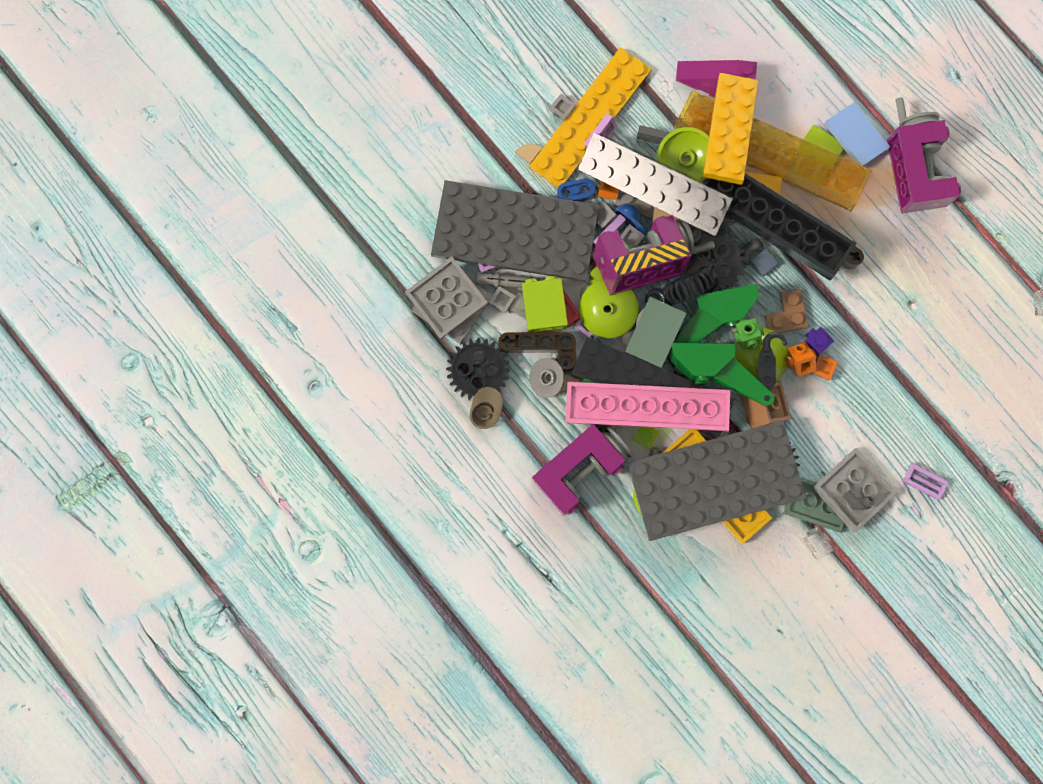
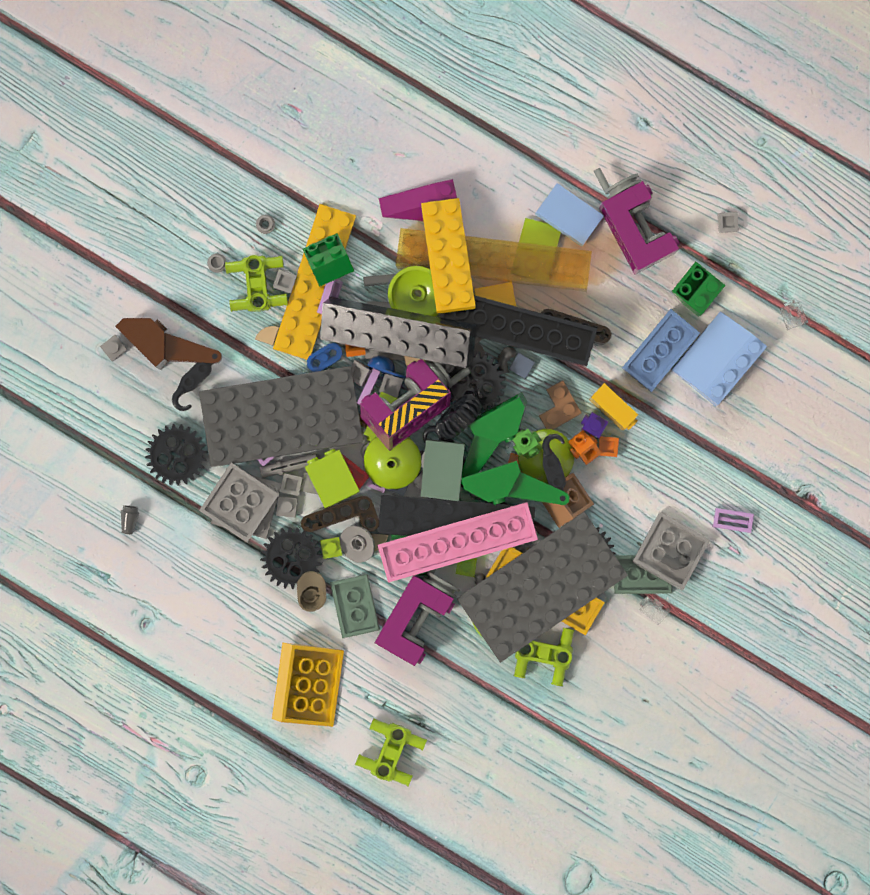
camera: 25 degrees left, 5 degrees up
none -> light grey plate [100,335,127,362]
none -> reddish brown slope [115,318,222,411]
none -> dark grey cone [120,505,139,534]
none -> black gear [145,424,208,486]
none -> light grey plate [207,253,227,273]
none -> lime piece [225,255,288,312]
none -> light grey plate [256,215,275,234]
none -> yellow slope [272,642,344,727]
none -> light grey plate [276,497,298,518]
none -> green slope [303,233,354,287]
none -> lime plate [320,537,343,559]
none -> sand green tile [330,574,380,639]
none -> lime piece [355,718,427,787]
none -> lime piece [513,627,575,687]
none -> yellow brick [589,383,638,431]
none -> medium blue plate [622,309,700,392]
none -> green slope [671,261,726,317]
none -> light blue slope [672,311,767,406]
none -> light grey plate [717,212,739,233]

